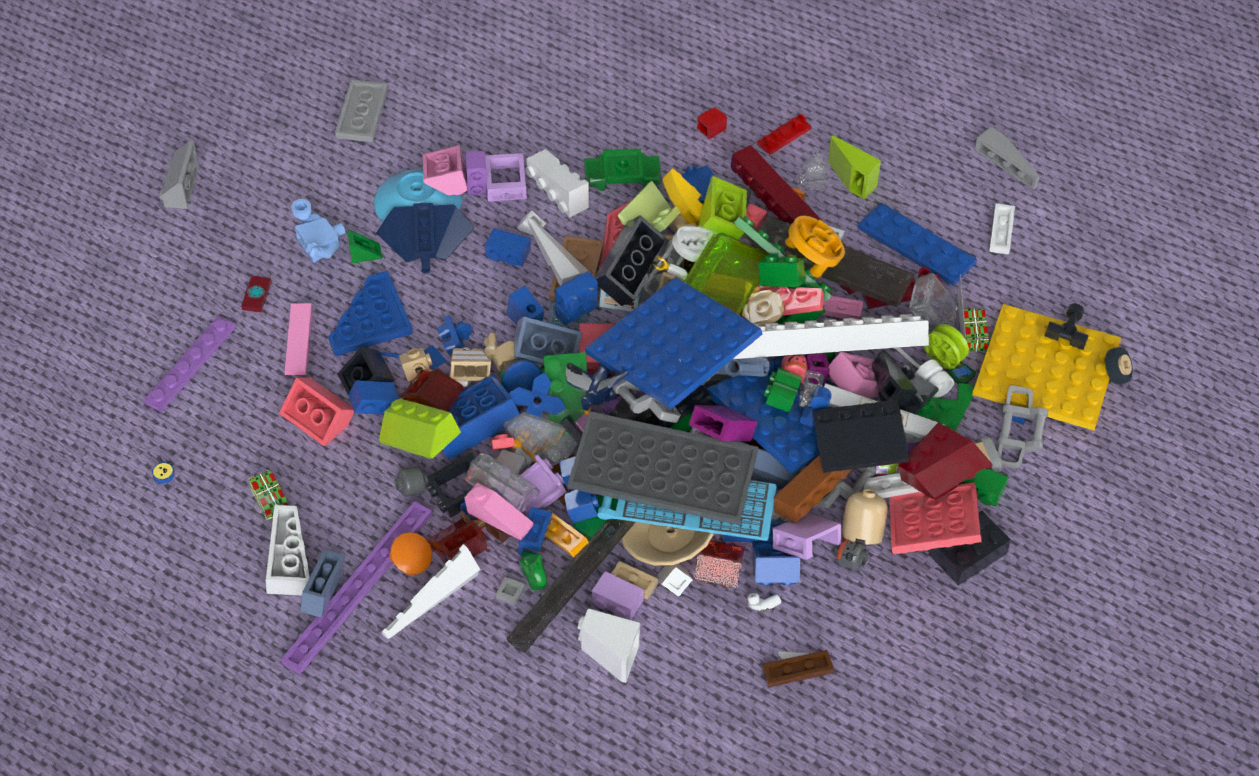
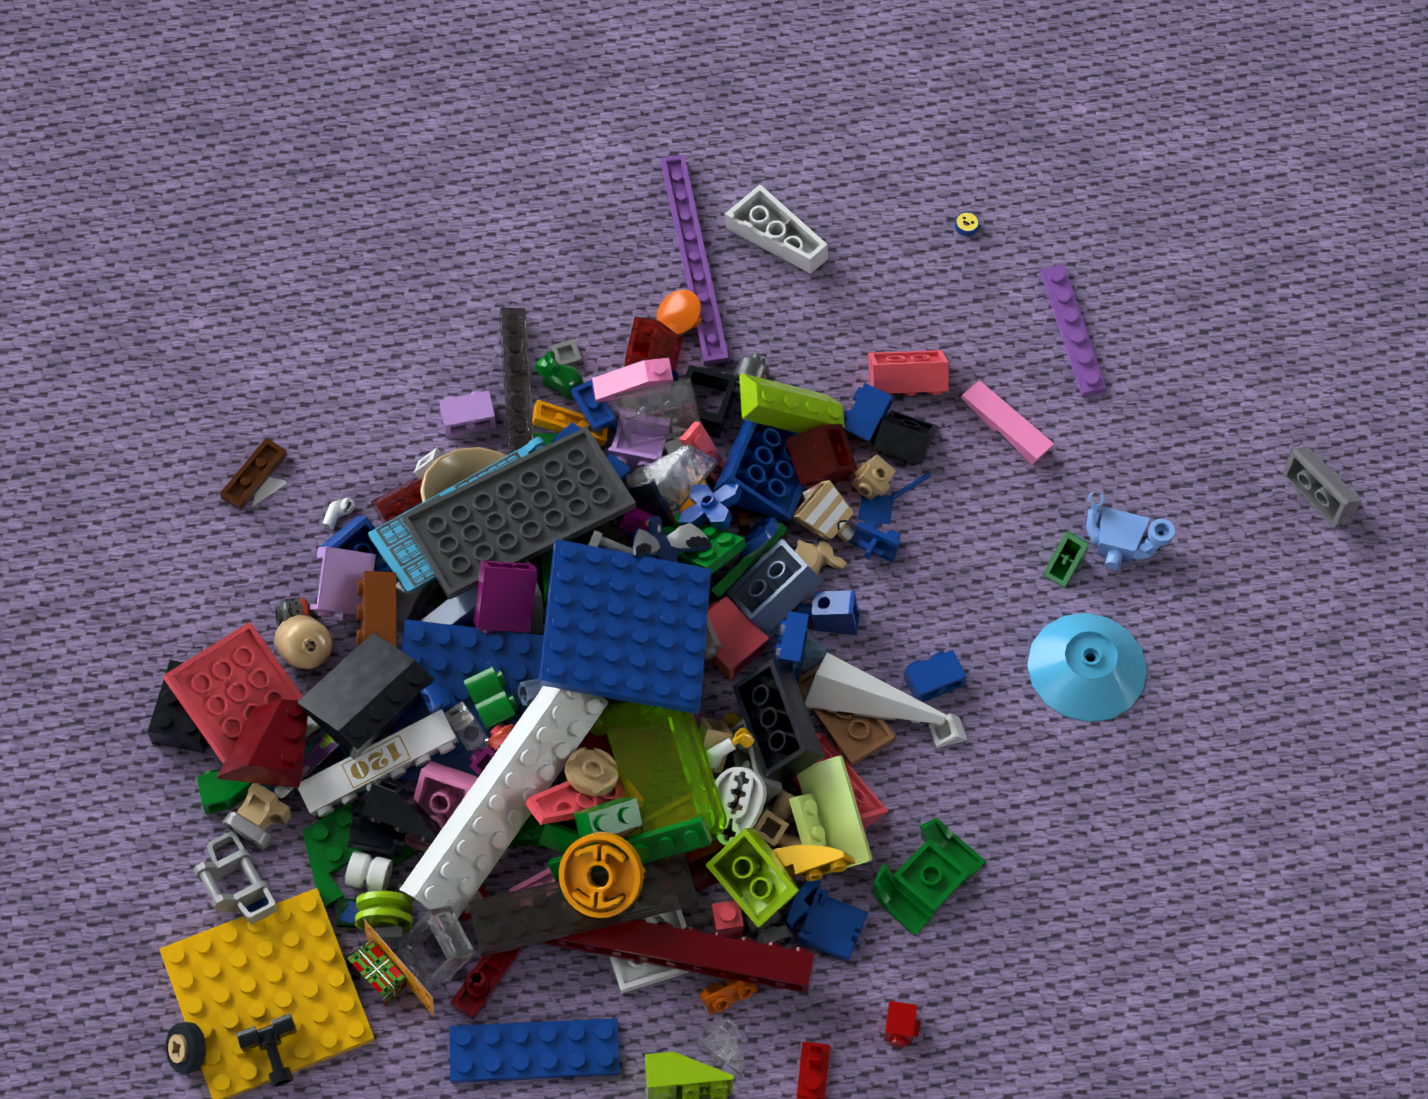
camera: 135 degrees right, 10 degrees up
dark red tile [241,276,272,313] -> none
piece [248,469,288,520] -> none
sand blue brick [300,550,345,618] -> none
blue plate [328,271,413,357] -> none
light grey plate [335,80,388,142] -> none
dark blue panel [376,203,474,273] -> none
white wedge [382,544,480,639] -> none
bright pink slope [423,145,468,195] -> none
medium lavender brick [465,151,487,195] -> none
lavender window [485,153,527,201] -> none
white wedge [525,149,589,218] -> none
white slope [578,609,640,683] -> none
tan plate [611,561,658,600] -> none

